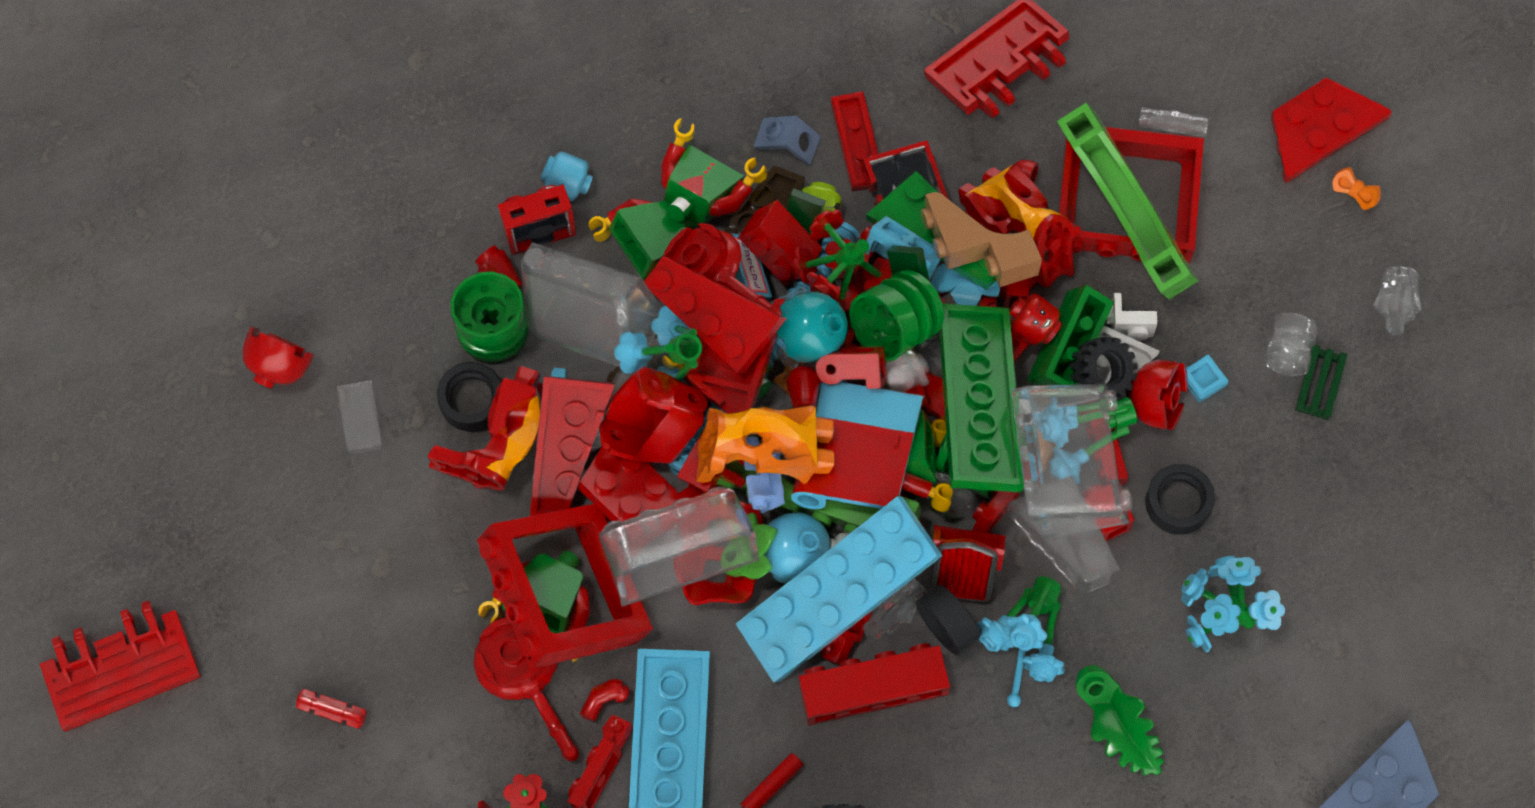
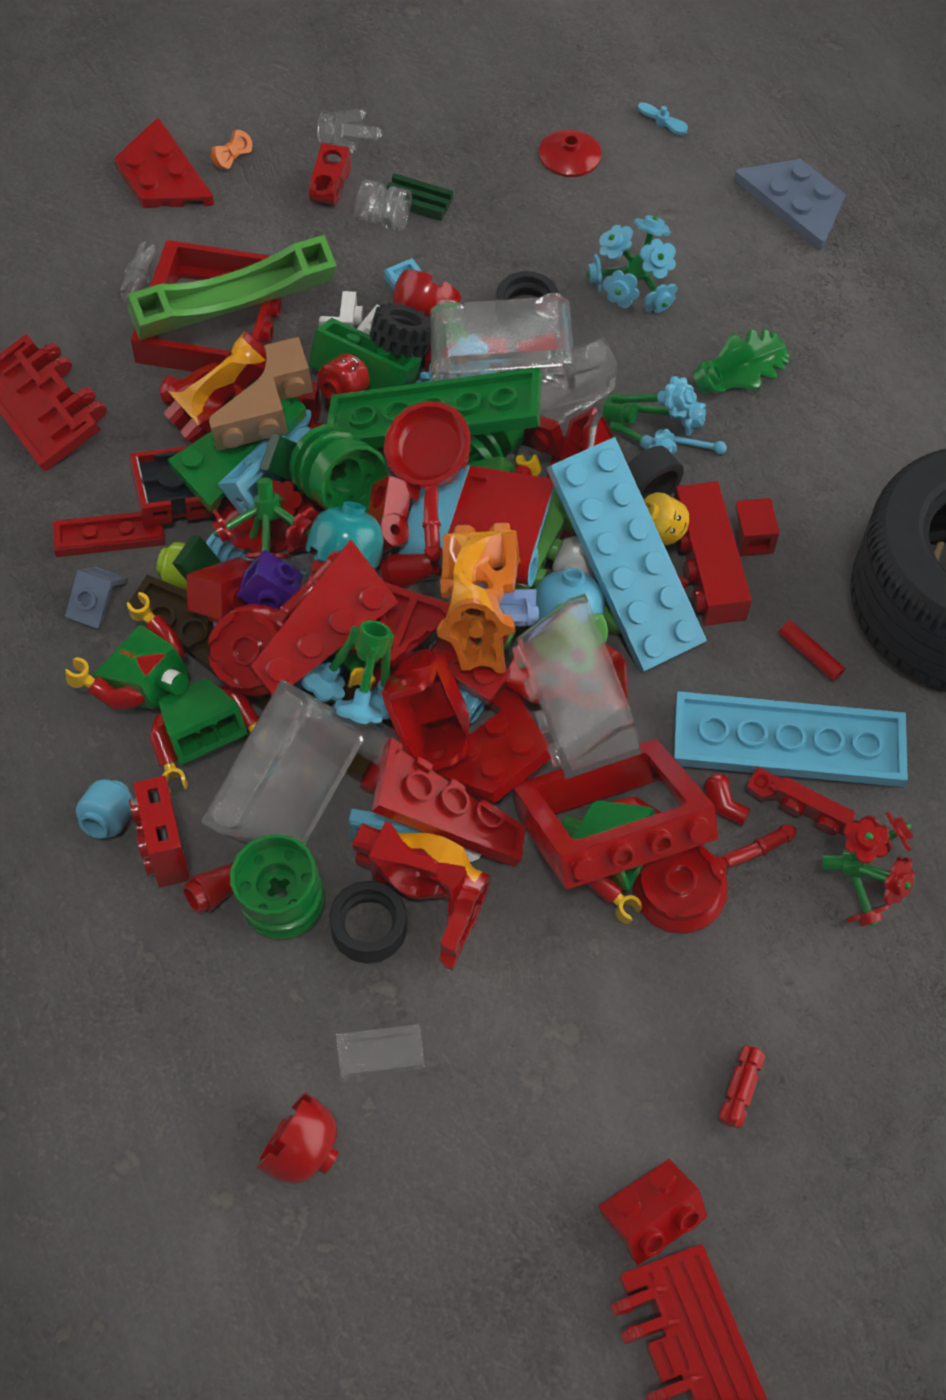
camera: 90 degrees left, 10 degrees down
none -> dark purple brick [237,550,303,609]
none -> red leg [309,143,351,206]
none -> red piece [384,401,471,562]
none -> red dish [539,129,601,177]
none -> red bracket [599,1159,707,1265]
none -> medium azure piece [638,102,688,136]
none -> yellow head [643,492,689,545]
none -> red panel [735,498,780,557]

